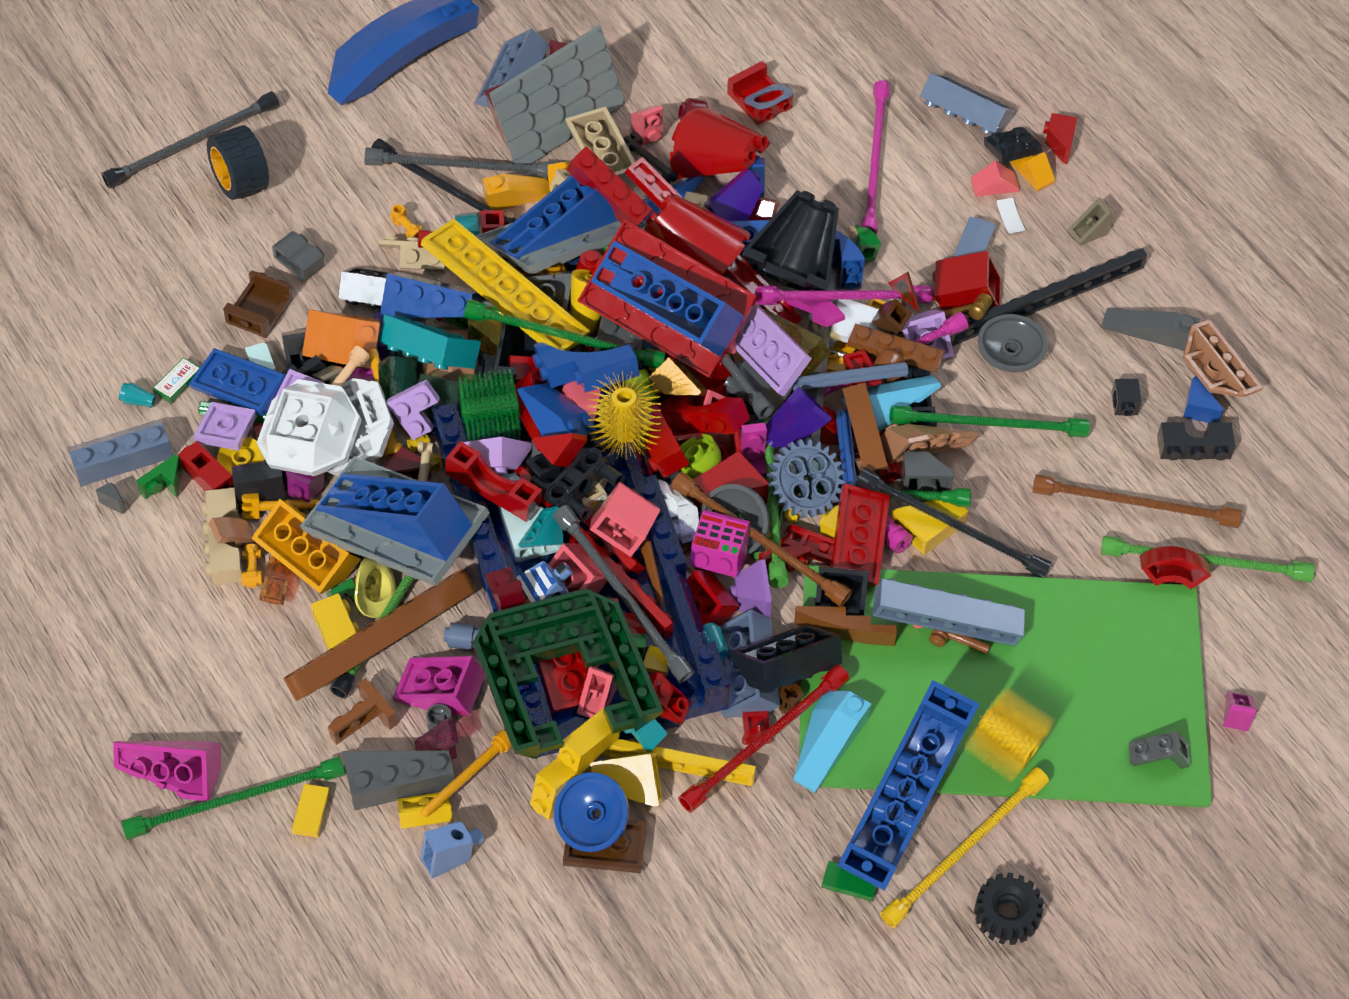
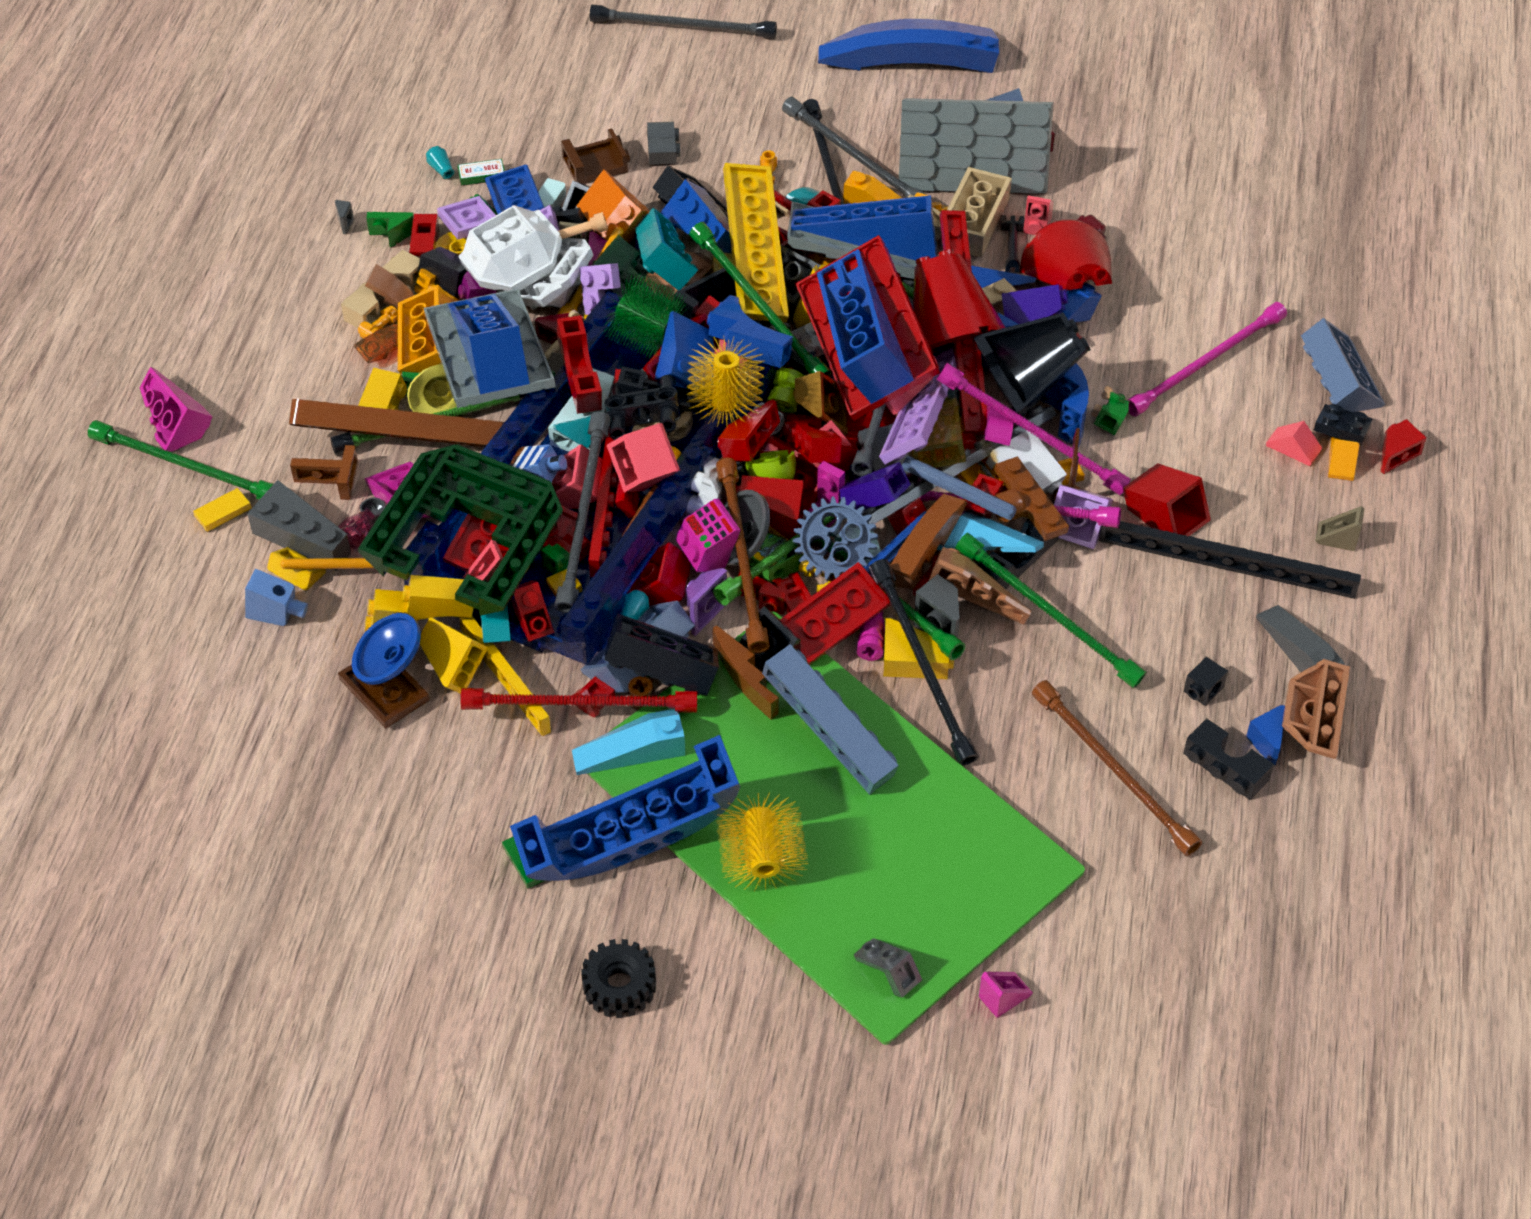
camera: 45 degrees right, 5 degrees down
sand blue slope [67,419,173,487] -> none
black wheel [206,125,270,200] -> none
lavender slope [463,437,532,475] -> none
dark red slope [486,567,525,611] -> none
red slope [533,433,587,467] -> none
red arch [566,146,652,227] -> none
red panel [727,61,793,125] -> none
sand blue piece [744,84,794,109] -> none
reddish brown brick [871,299,913,334] -> none
yellow hose [880,767,1049,928] -> none
dark orange piece [929,629,990,654] -> none
pearl gold piece [943,293,992,320] -> none
sand blue piece [953,217,996,257] -> none
dark grey dish [978,314,1048,372] -> none
white sticker [997,198,1025,233] -> none
bright green hose [1101,536,1315,583] -> none
red brick [1139,546,1211,589] -> none

